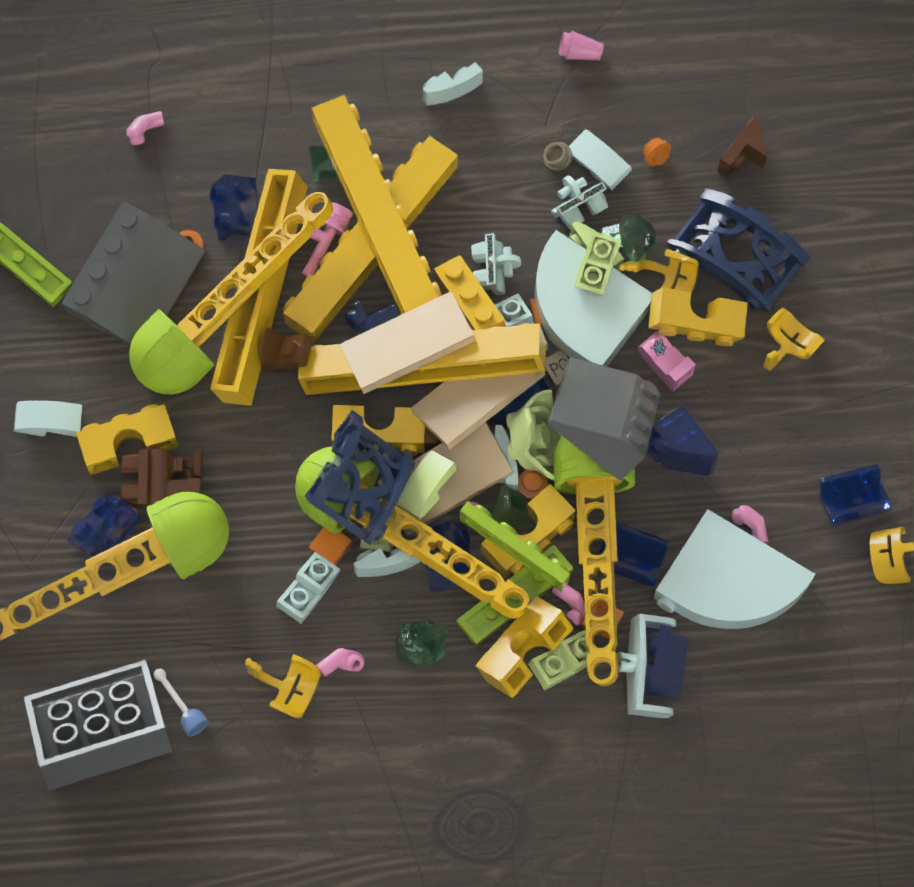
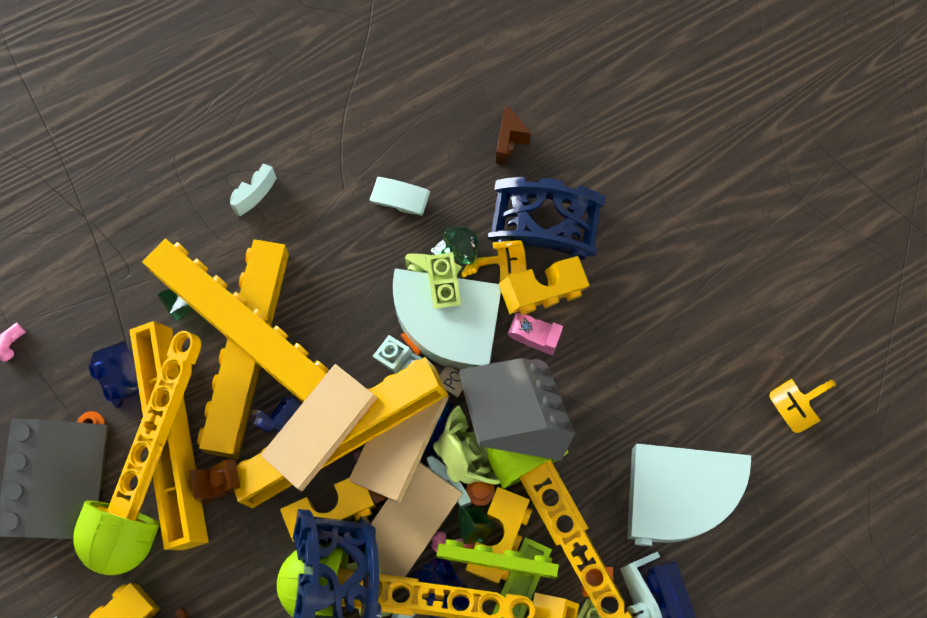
camera: 25 degrees left, 0 degrees up
bright pink piece [302,202,353,277] -> none
yellowish green slope [396,450,457,520] -> none
yellow arch [434,255,506,330] -> none
light aqua hips [472,233,521,295] -> none
dark tan plate [543,142,573,171] -> none
light aqua hips [551,176,608,229] -> none
bright pink arm [552,585,585,626] -> none
bright pink cone [559,31,603,60] -> none
clear blue bracket [598,522,669,587] -> none
orange plate [643,138,671,166] -> none
clear blue slope [647,405,720,476] -> none
bright pink arm [732,505,769,545] -> none
yellow helmet [763,308,825,371] -> none
clear blue bracket [820,464,891,525] -> none

